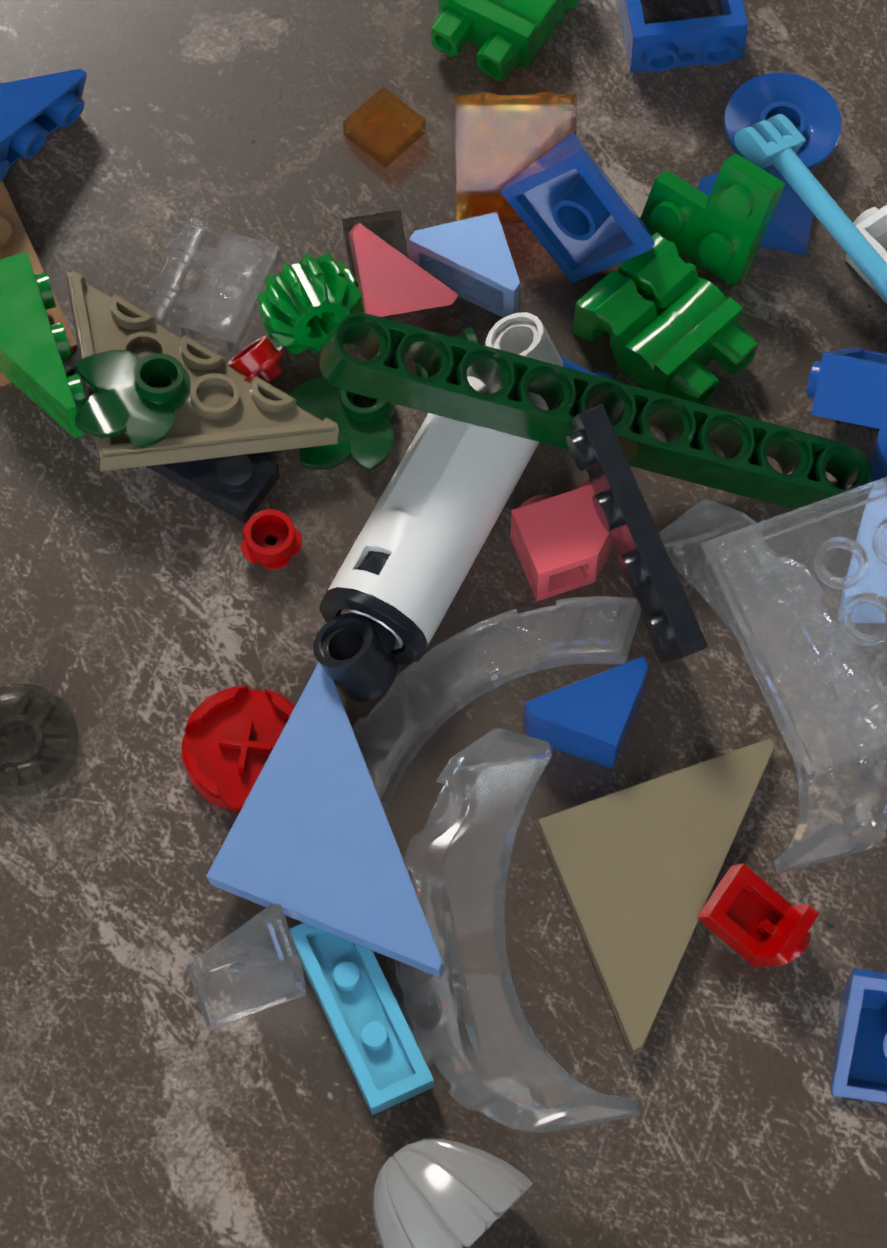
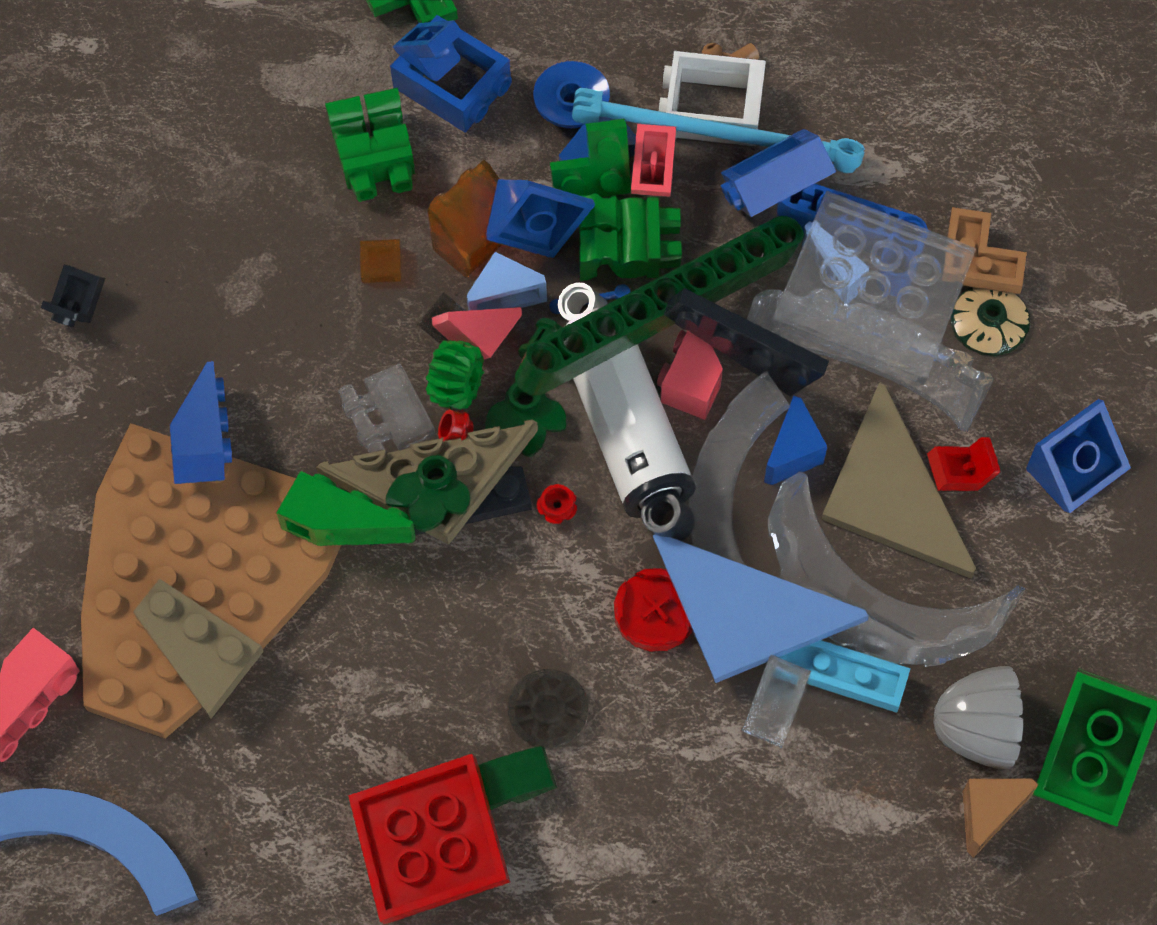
camera: 45 degrees left, 0 degrees up
none -> coral slope [631,124,676,197]

